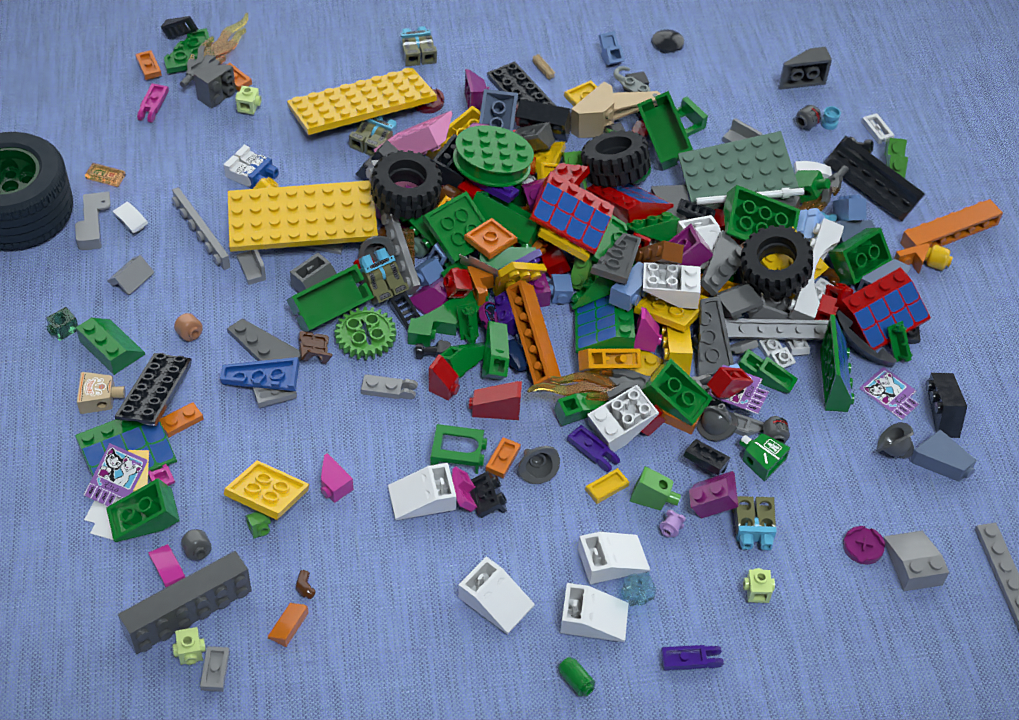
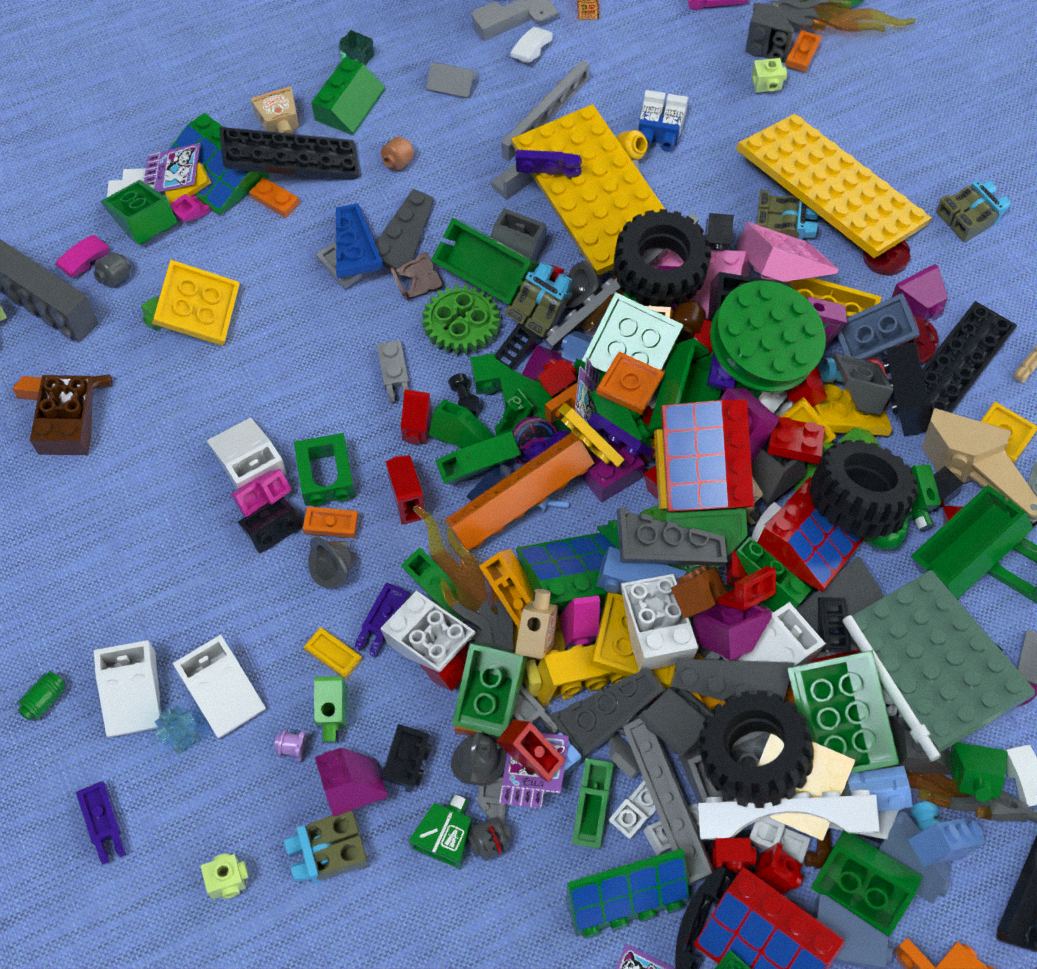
camera: 75 degrees right, 10 degrees up
dark pink slope [321,453,354,503] -> none
white slope [458,557,535,635] -> none
medium blue brick [549,274,573,304] -> none
none -> reddish brown slope [30,375,92,455]
none -> dark purple hinge [515,150,582,178]
none -> tan torso [515,589,558,659]
none -> red panel [717,566,776,611]

